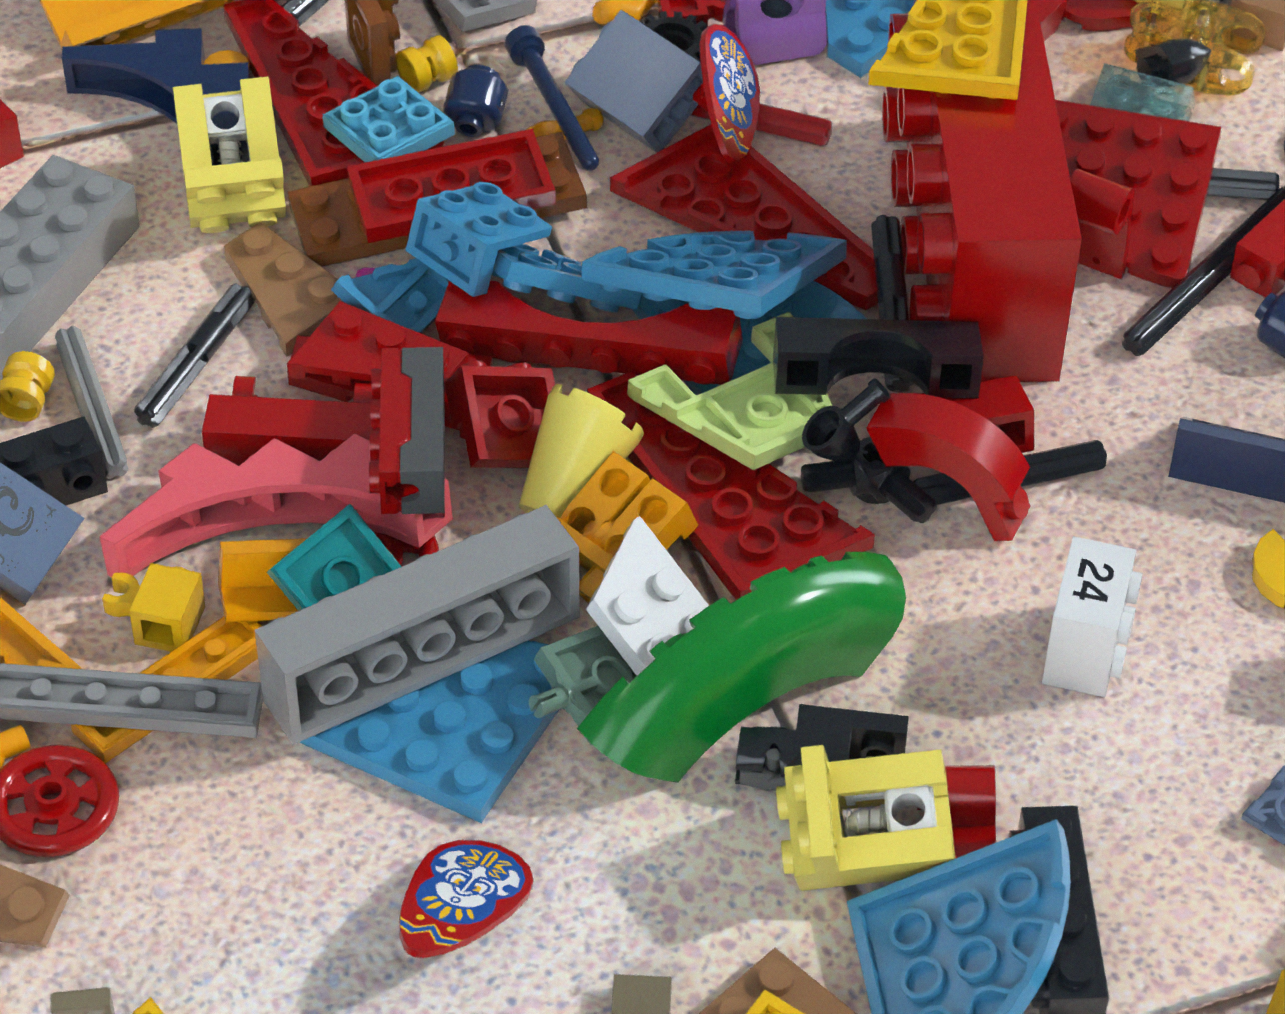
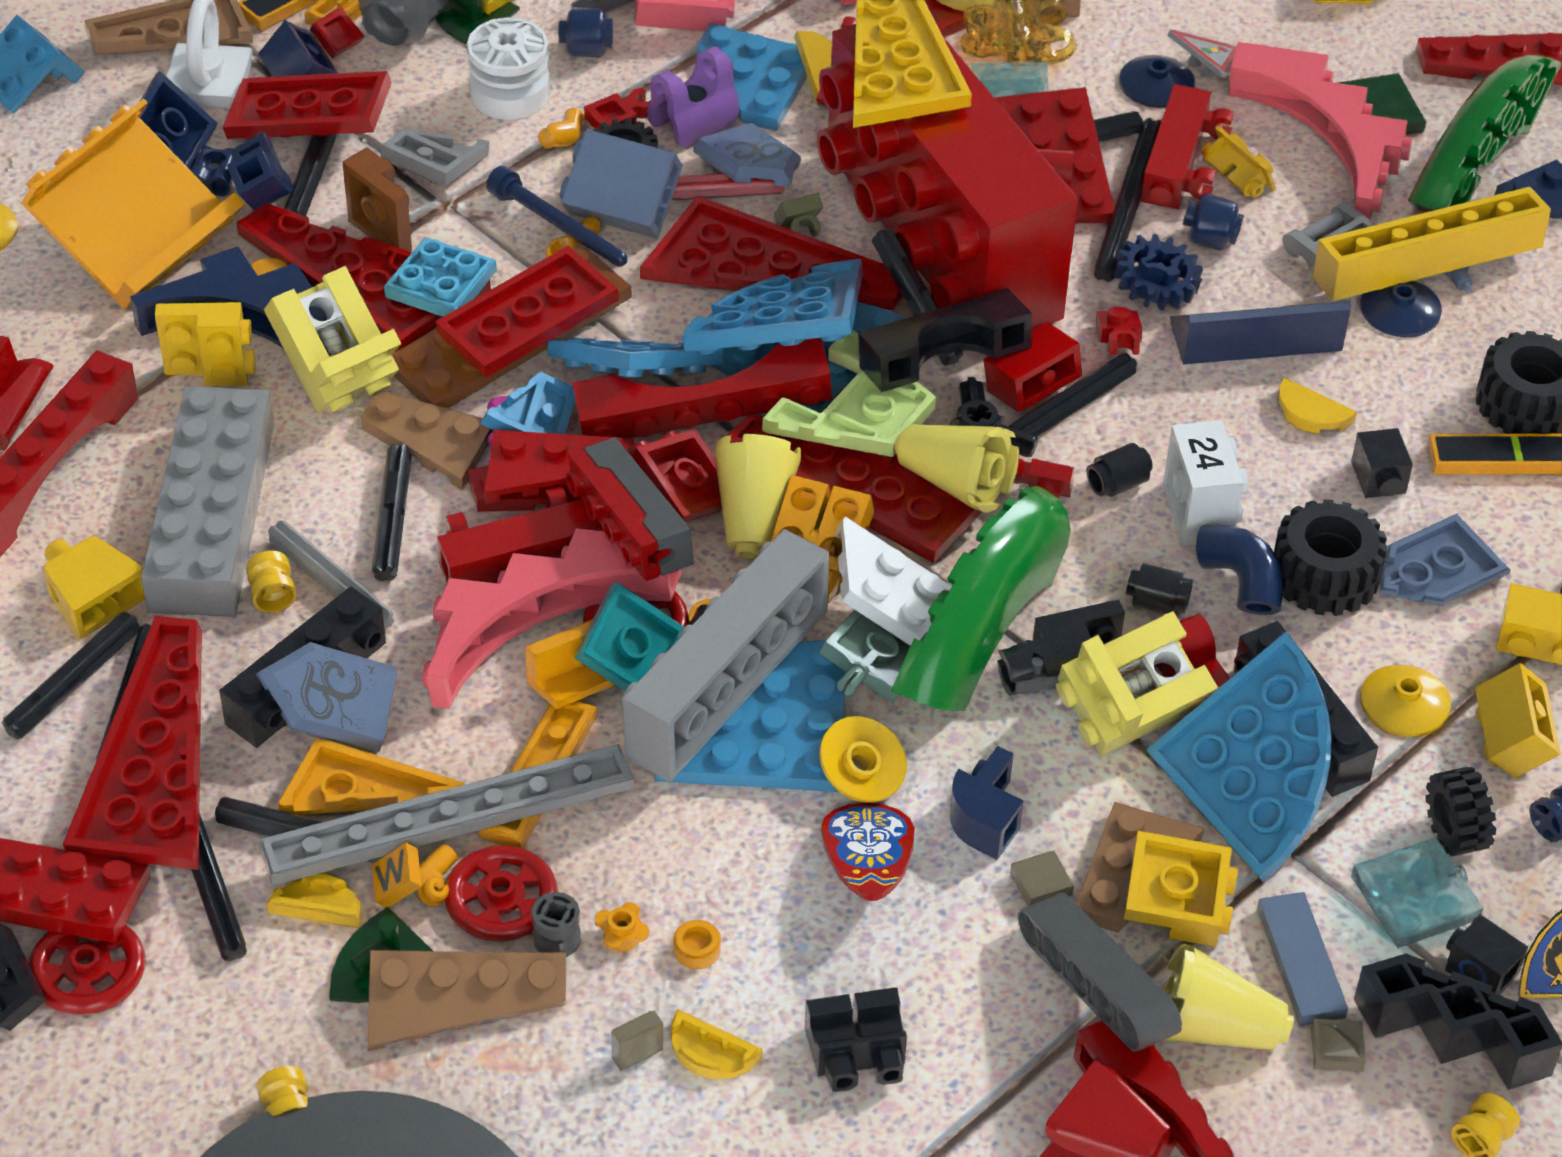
camera: 25 degrees left, 0 degrees up
yellow brick [102,563,206,652] -> none
yellow wheel [395,35,458,93] -> none
dark azure bracket [405,182,552,297] -> none
dark blue head [443,65,508,137] -> none
shield [692,24,760,163] -> none
black bar [802,378,891,463] -> none
red arch [866,393,1031,541] -> none
black plate [1134,38,1212,94] -> none
none -> yellow plate [155,302,256,386]
none -> dark grey wheel [531,892,581,957]
none -> light orange plate [595,902,649,951]
none -> light orange tile [673,920,721,969]
none -> sand blue tile [693,123,801,187]
none -> olive tile [773,193,824,237]
none -> yellow dish [819,716,907,803]
none -> light yellow cone [895,424,1019,513]
none -> dark blue brick [950,746,1024,860]
none -> red plate [1013,458,1074,498]
none -> black brick [1086,443,1153,497]
none -> red plate [1096,307,1143,355]
none -> dark blue gear [1114,234,1203,311]
none -> black brick [1126,563,1193,614]
none -> dark blue cylinder [1196,525,1283,615]
none -> black tyre [1274,499,1388,616]
none -> yellow dish [1360,664,1451,737]

